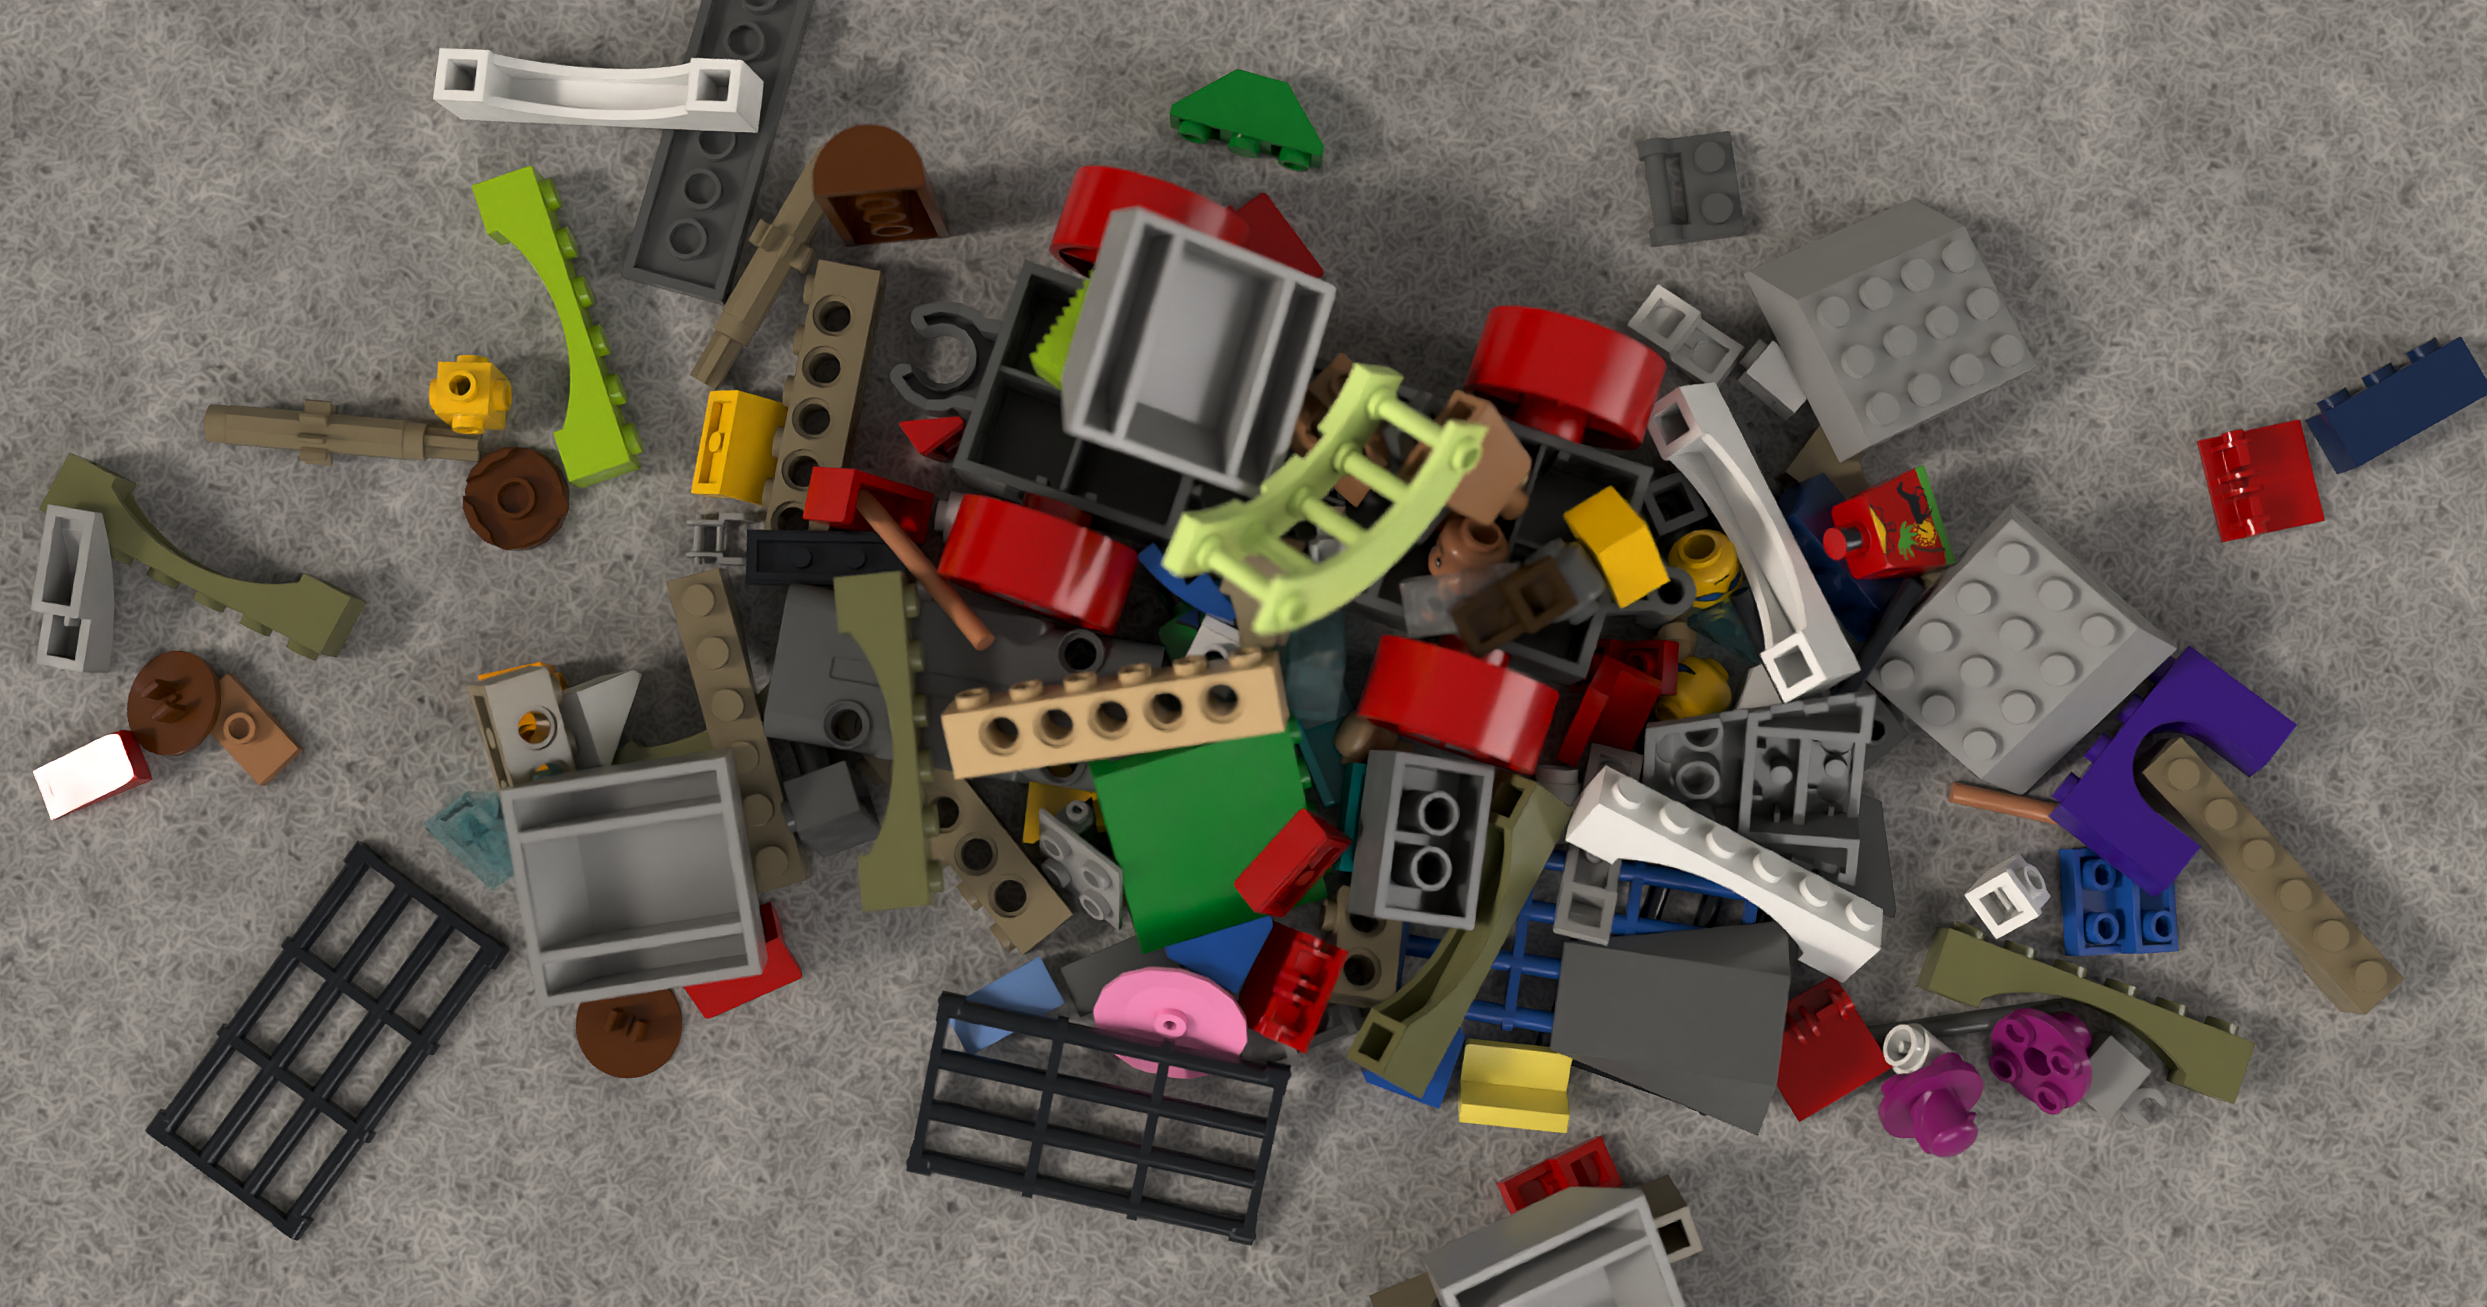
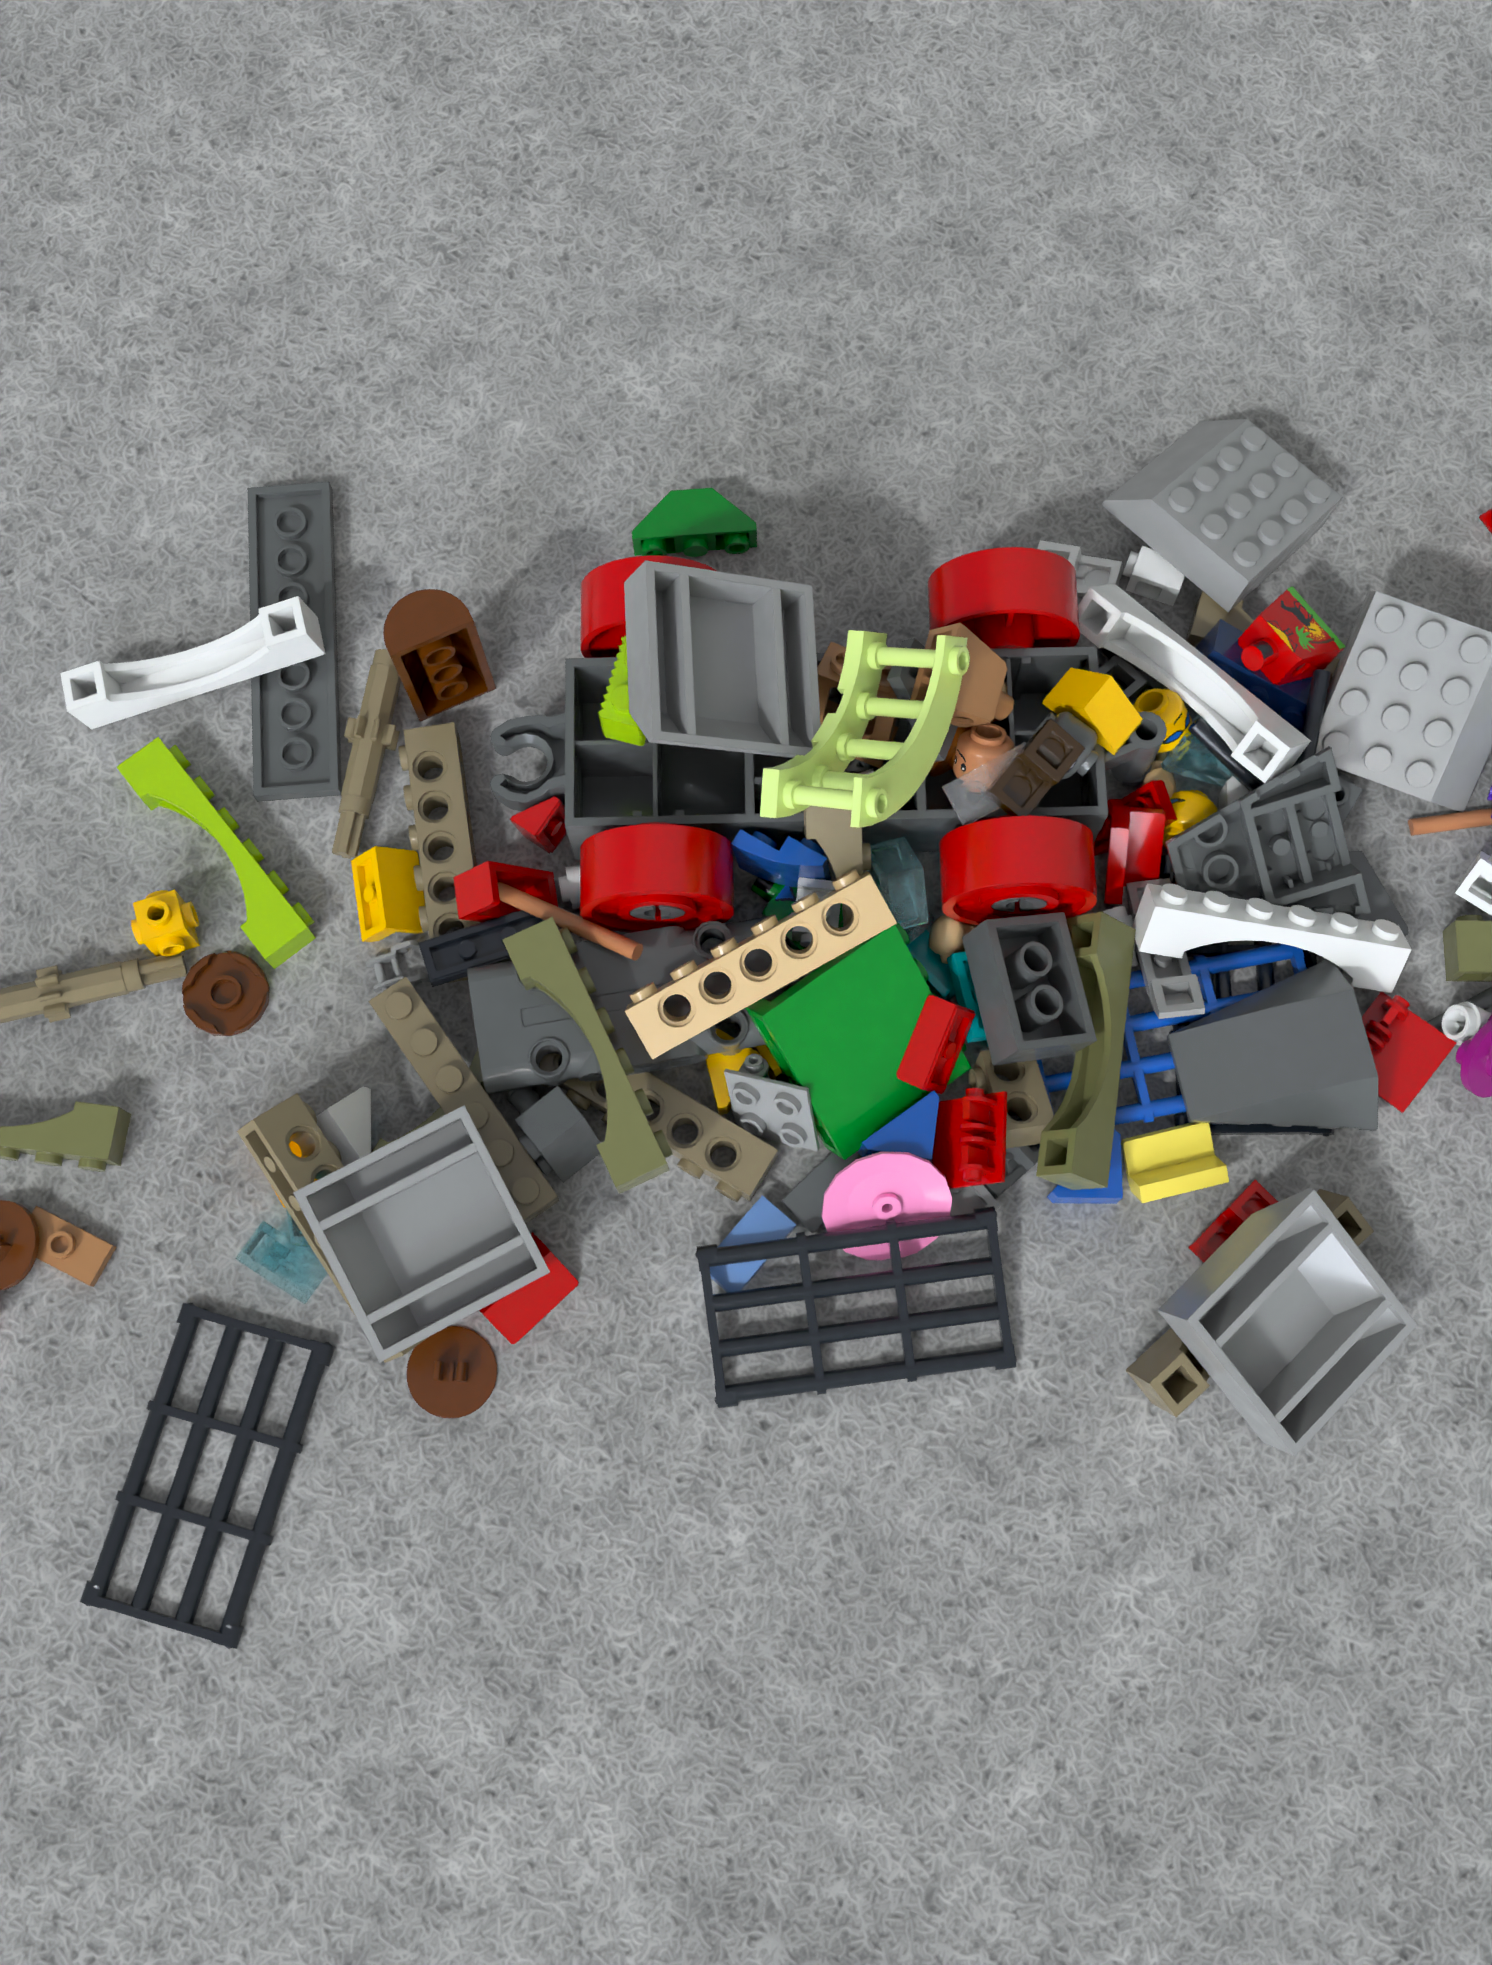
camera: 15 degrees left, 10 degrees down
dark grey plate [1637,131,1745,247] -> none

